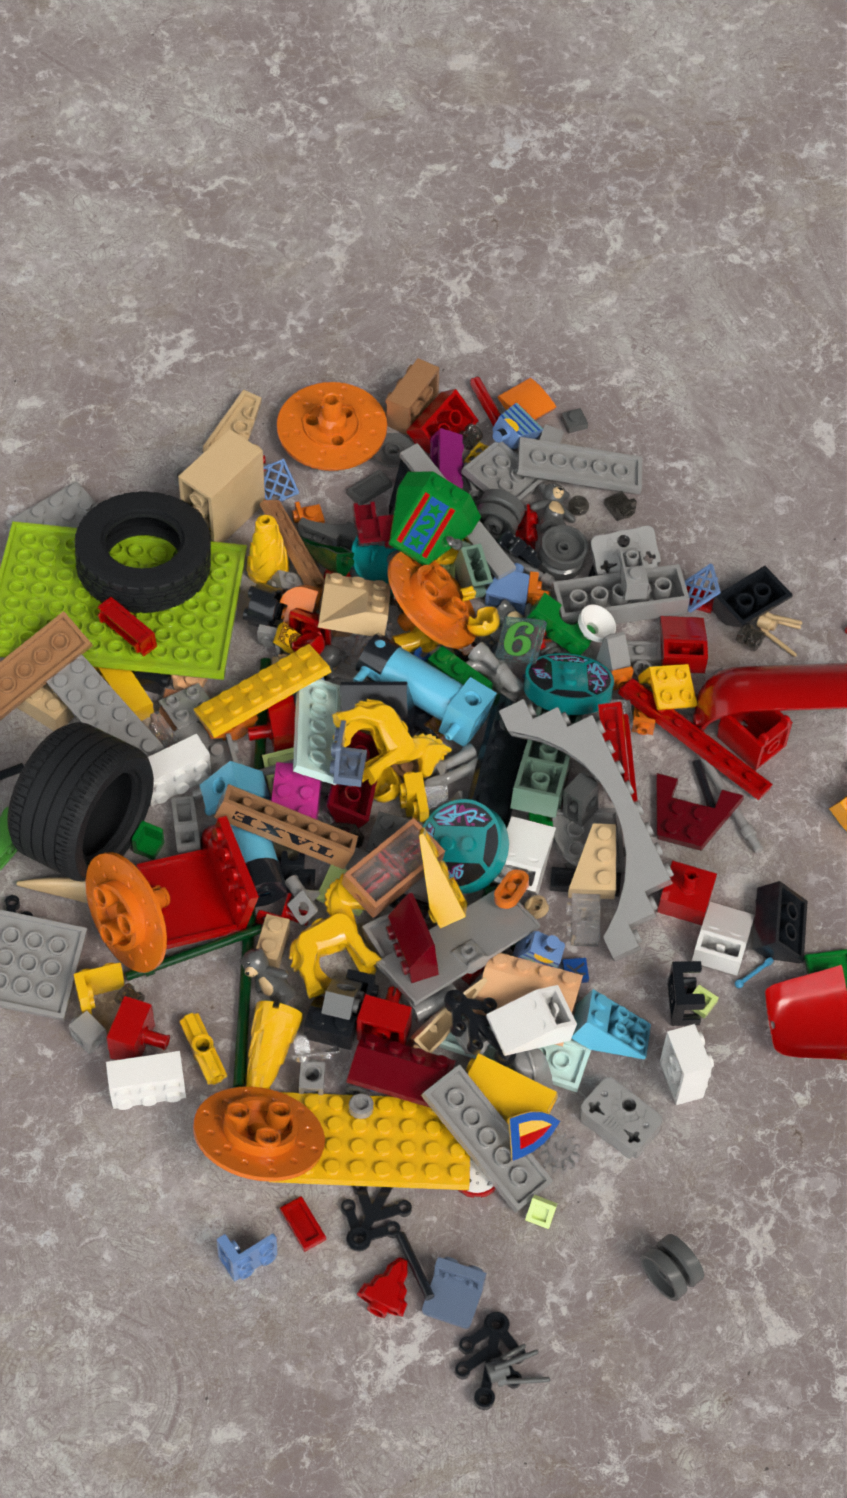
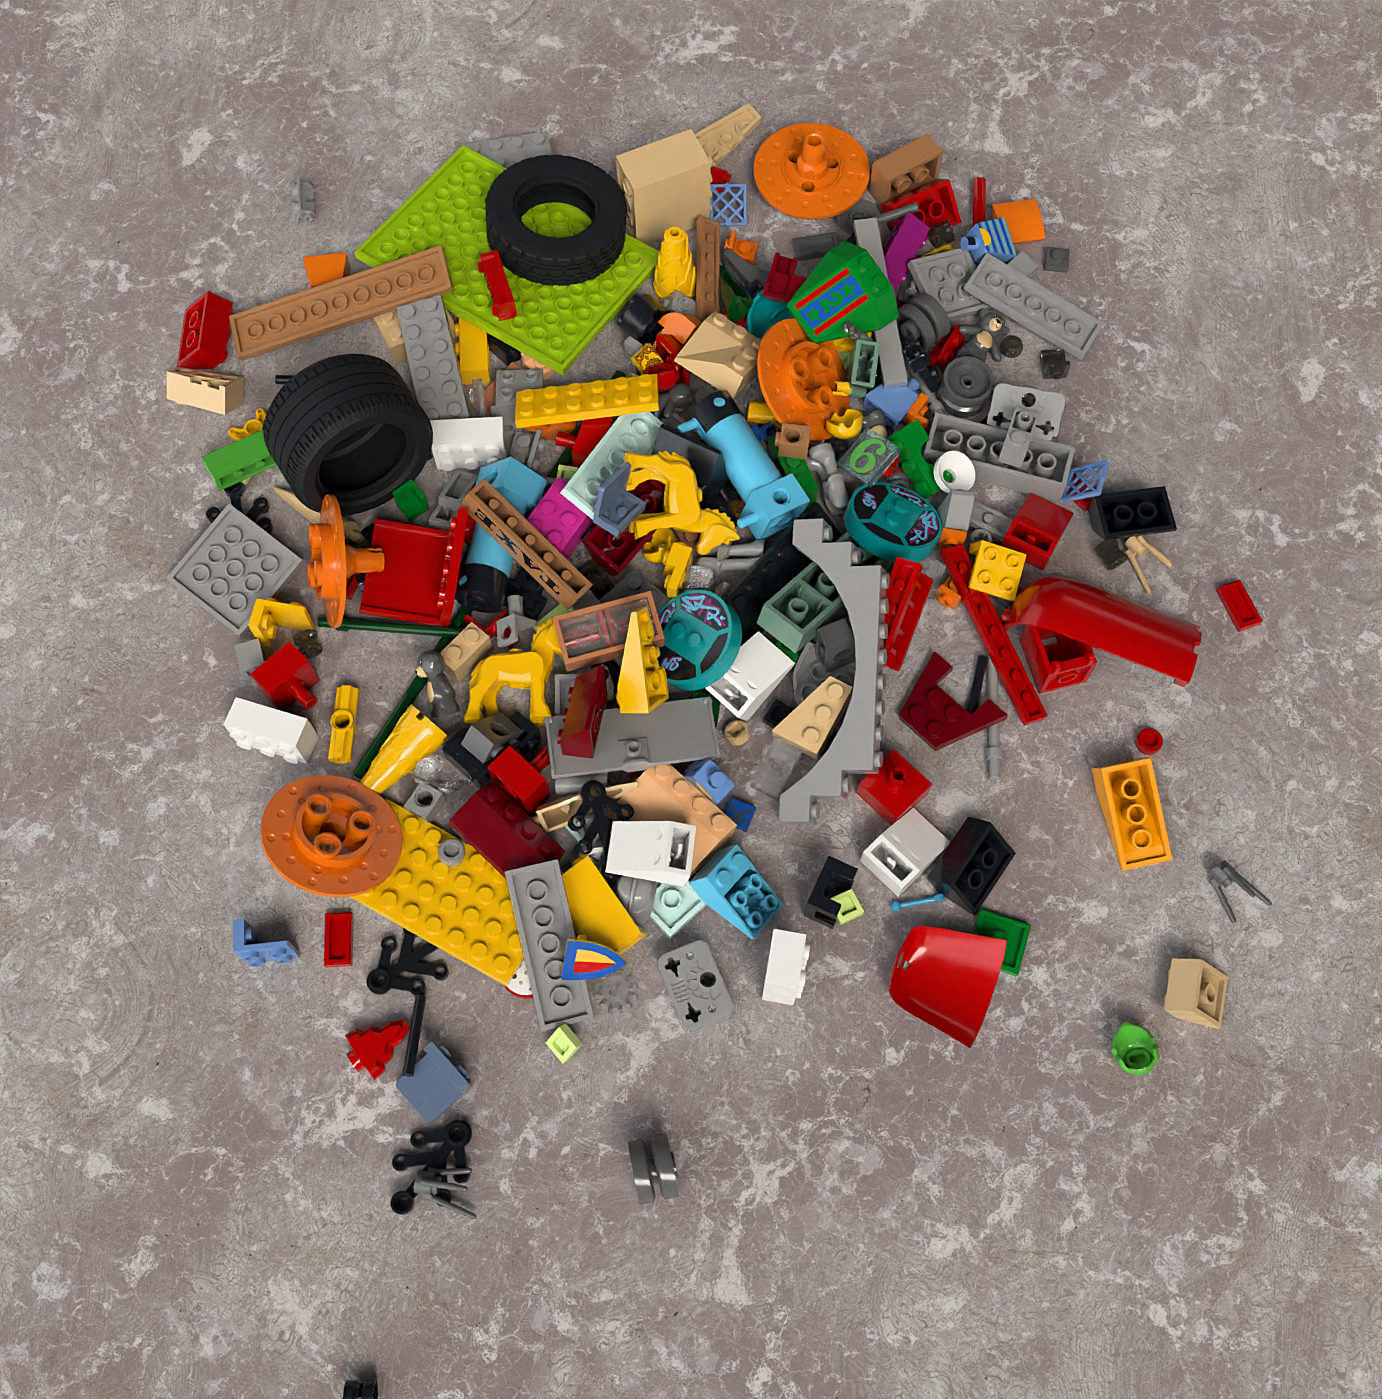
camera: 30 degrees right, 10 degrees up
orange plate [494,869,529,909] -> none
none -> medium nougat brick [775,423,811,460]
none -> dark grey bar [852,202,919,231]

